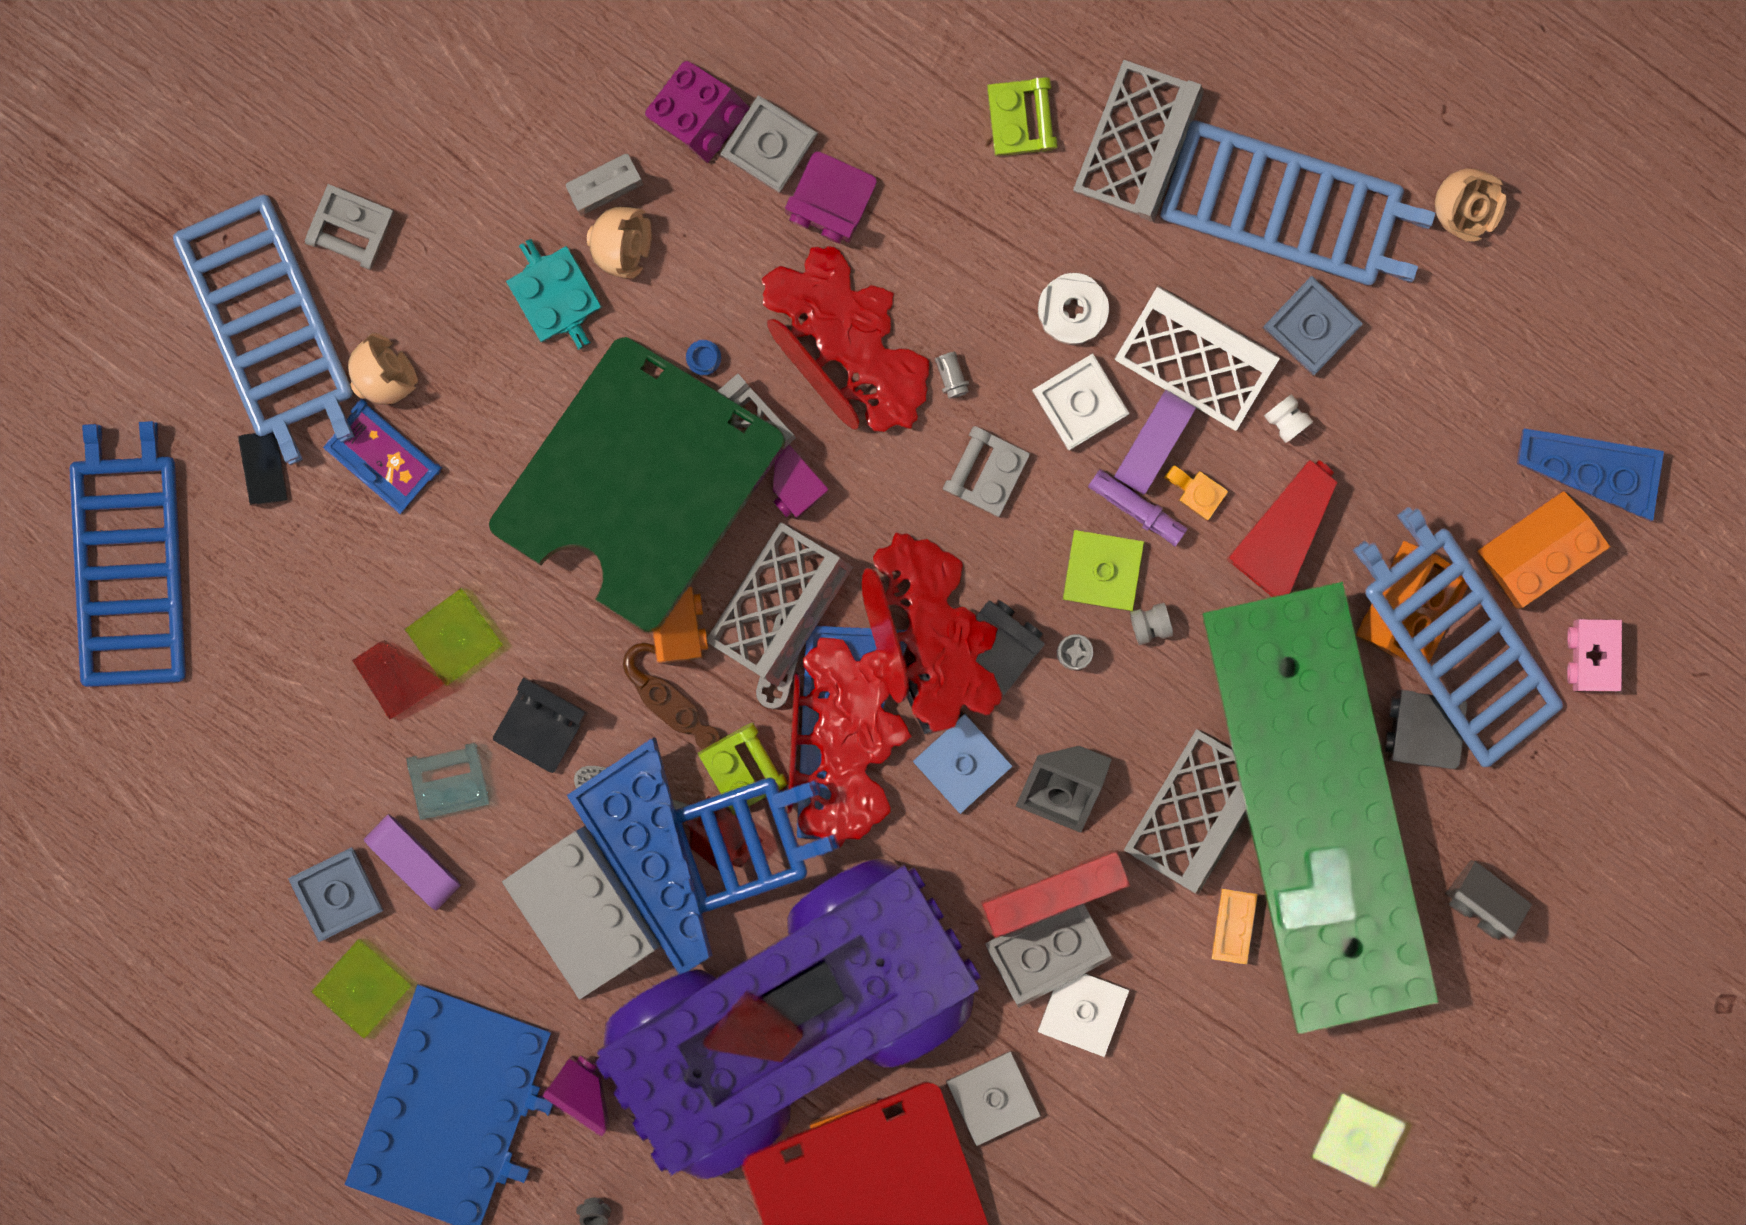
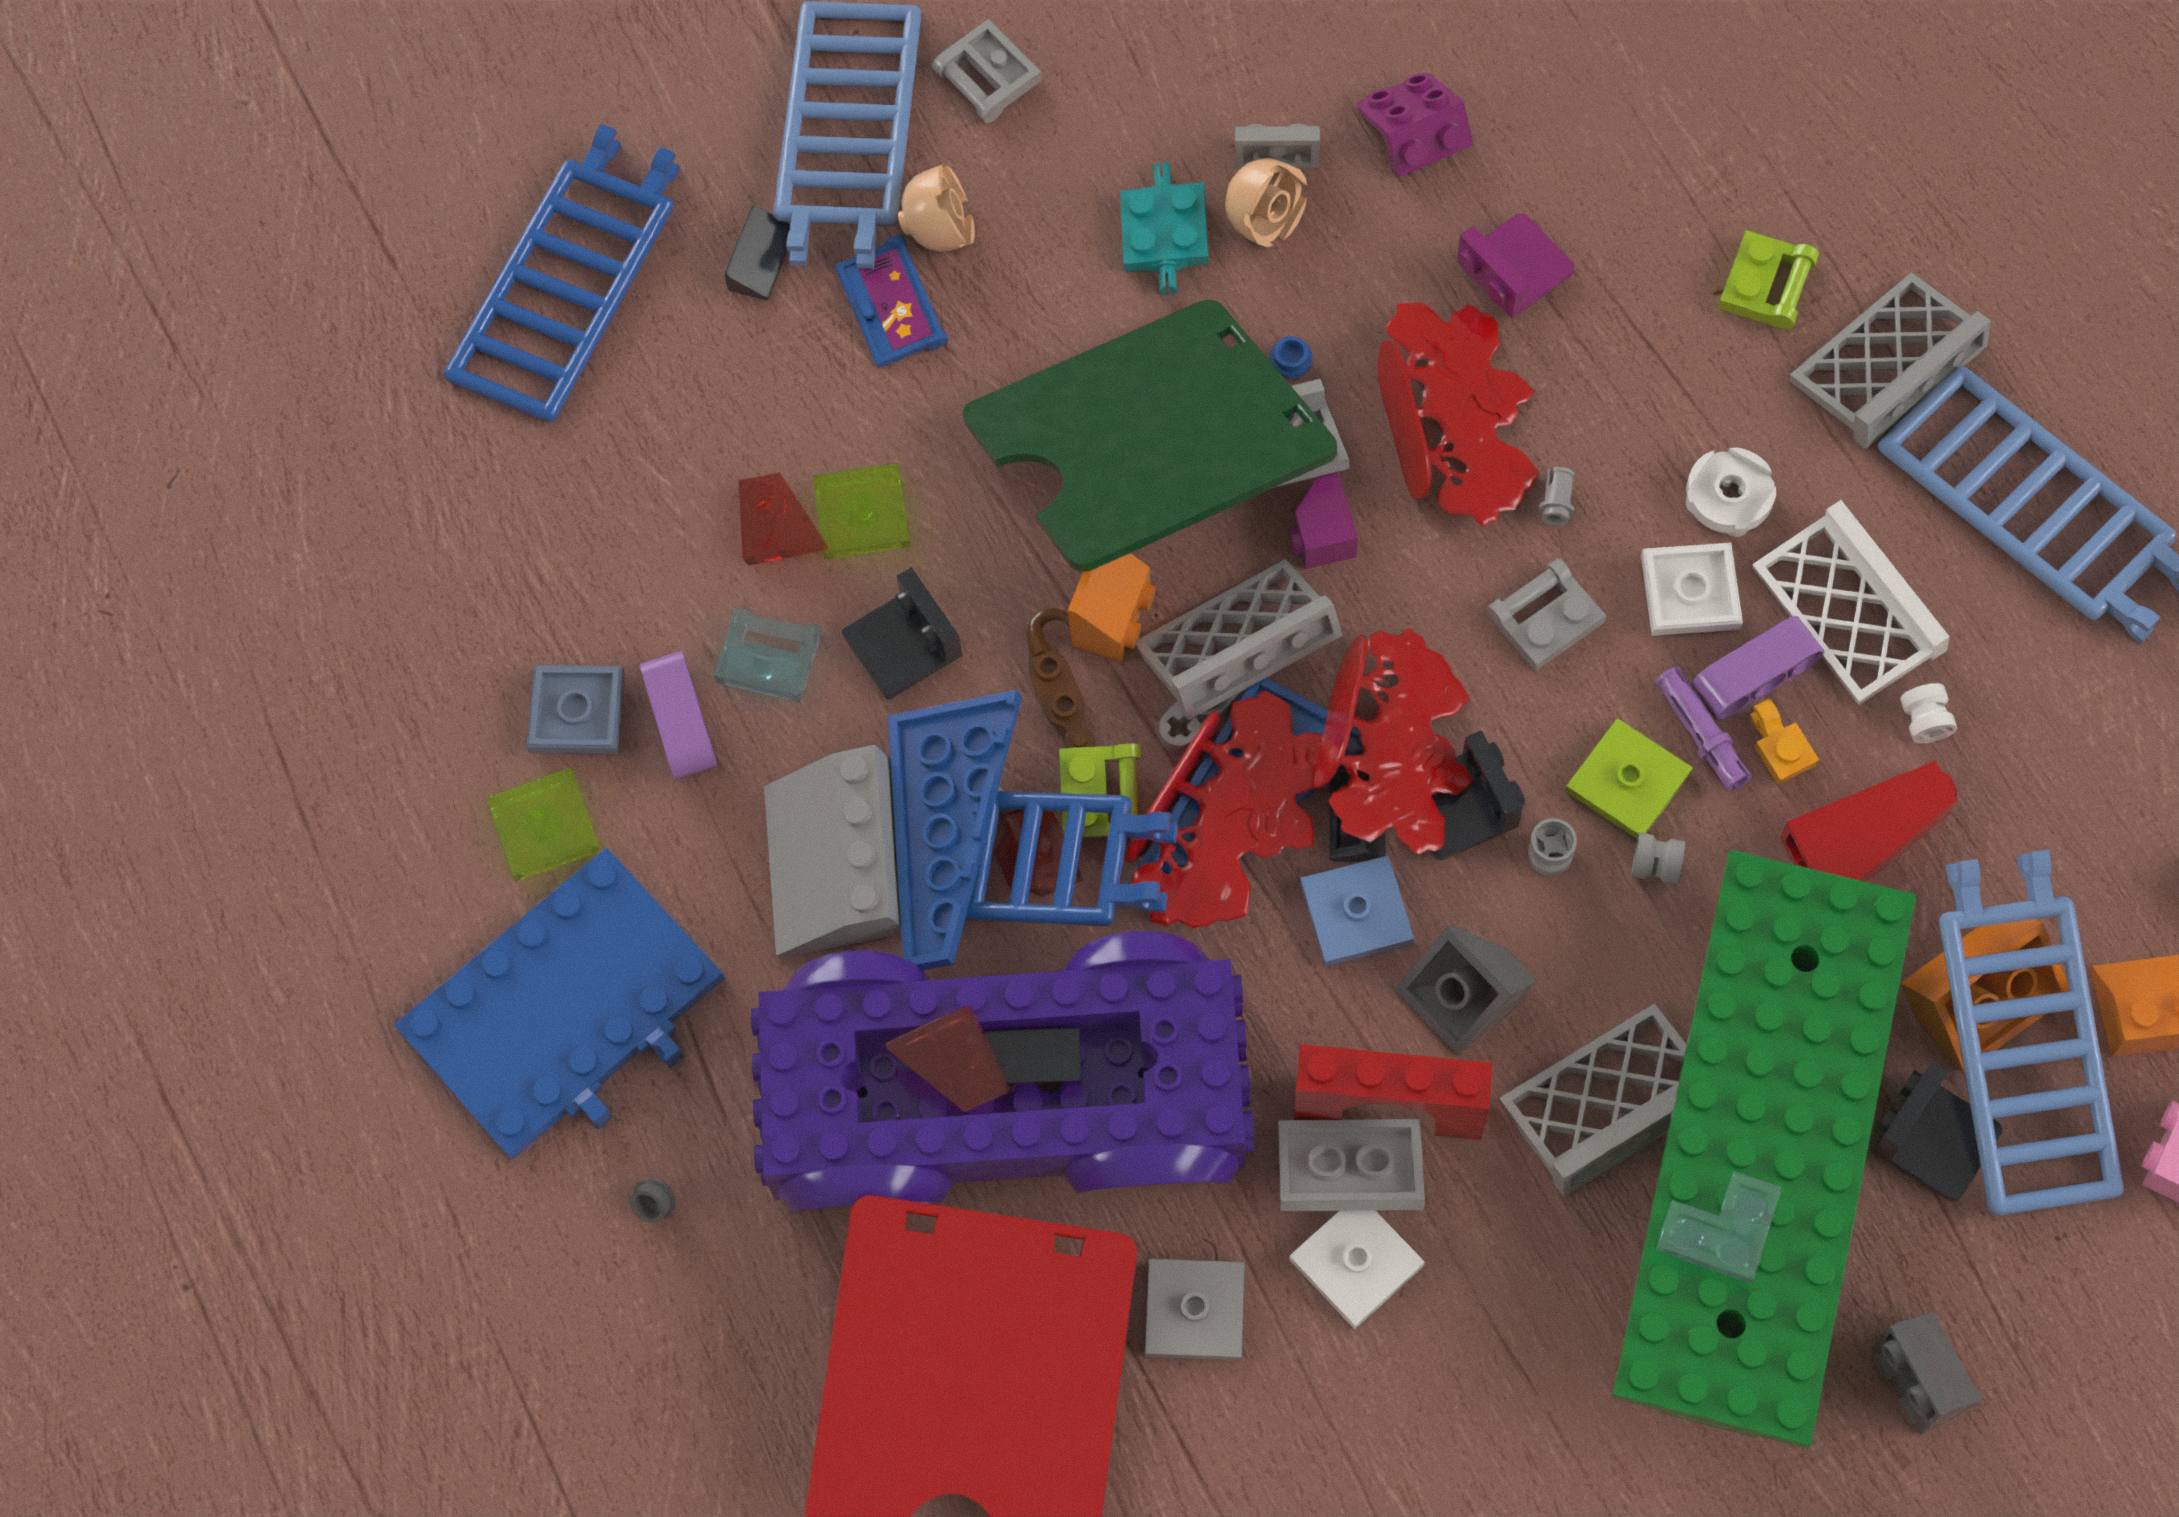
camera: 30 degrees right, 20 degrees down
magenta slope [542,1055,610,1137] -> none
light grey plate [720,95,818,193] -> none
light orange plate [1211,888,1257,964] -> none
sand blue plate [1262,275,1363,376] -> none

